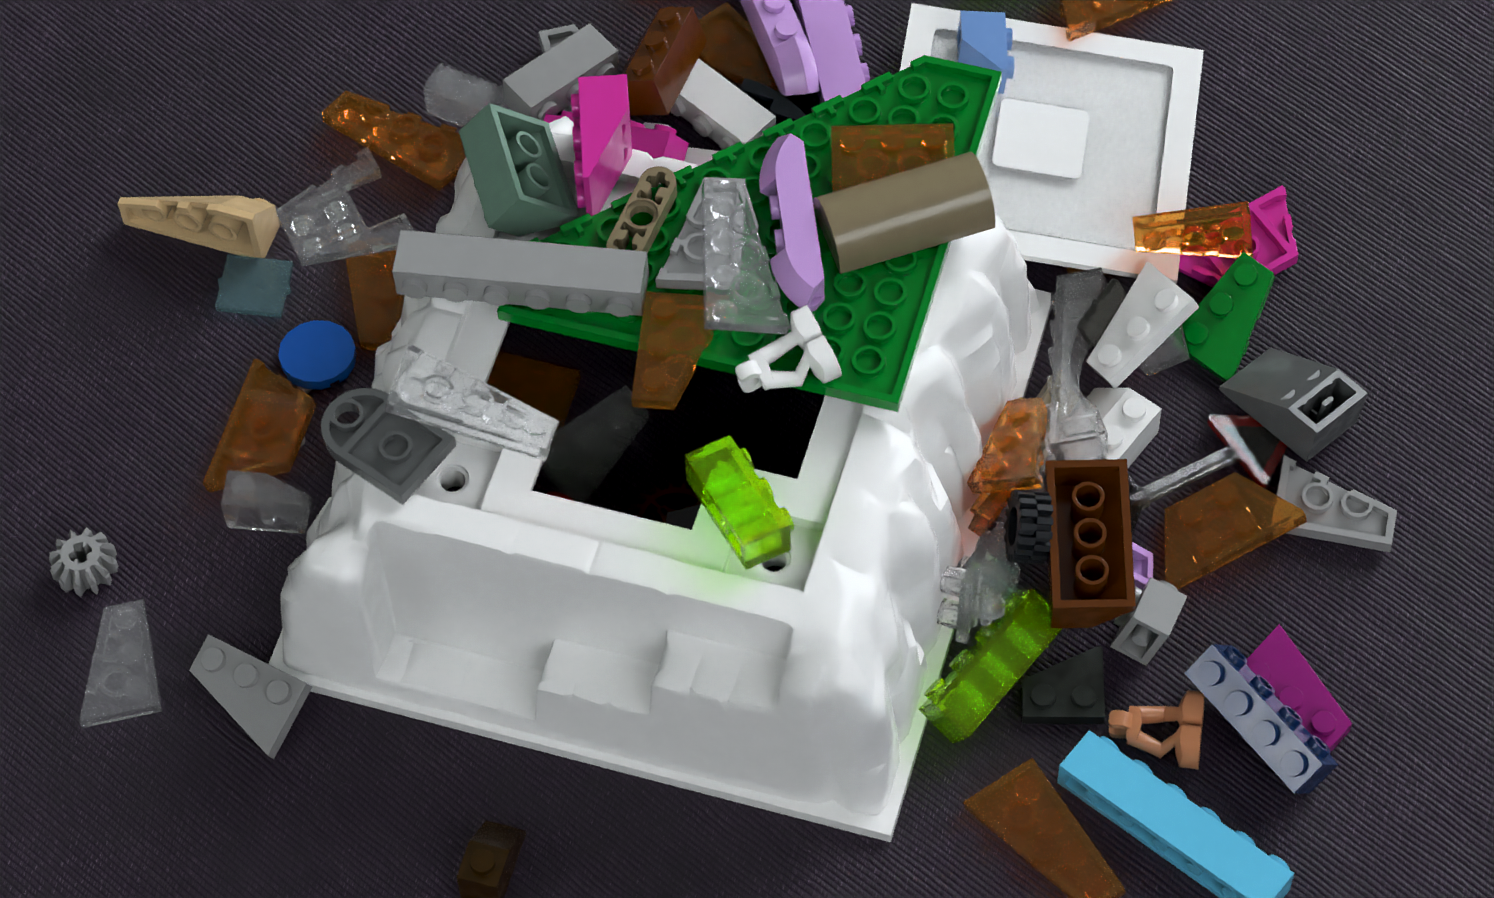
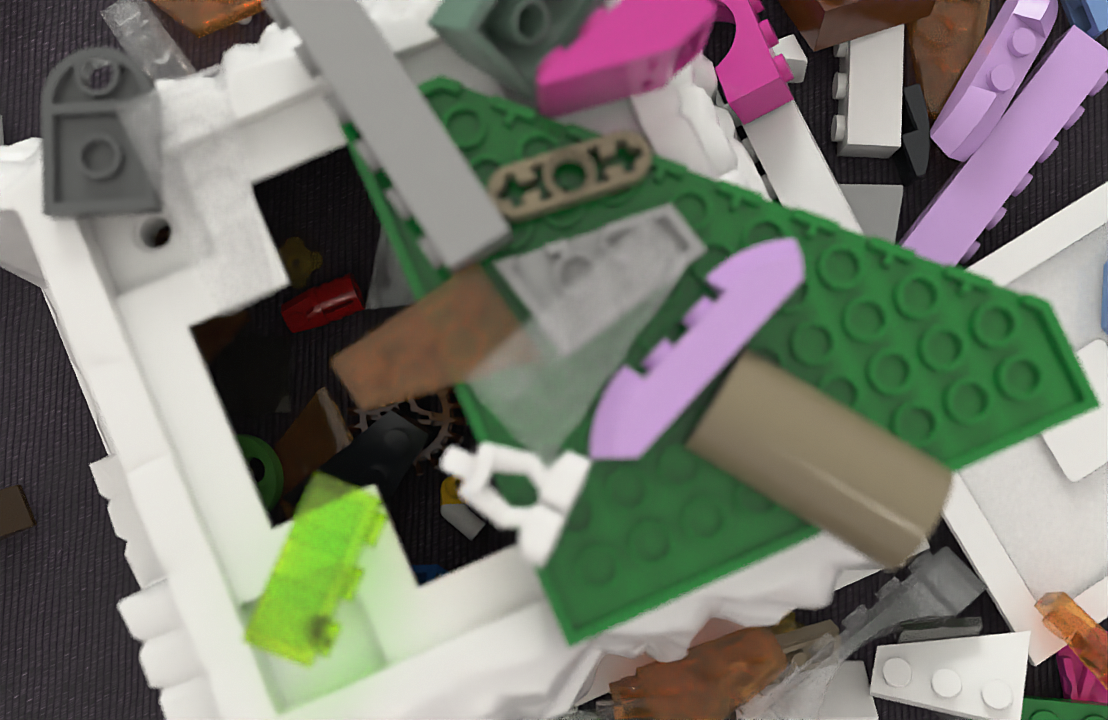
camera: 50 degrees right, 25 degrees up
clear orange wing [831,123,954,192] -> none

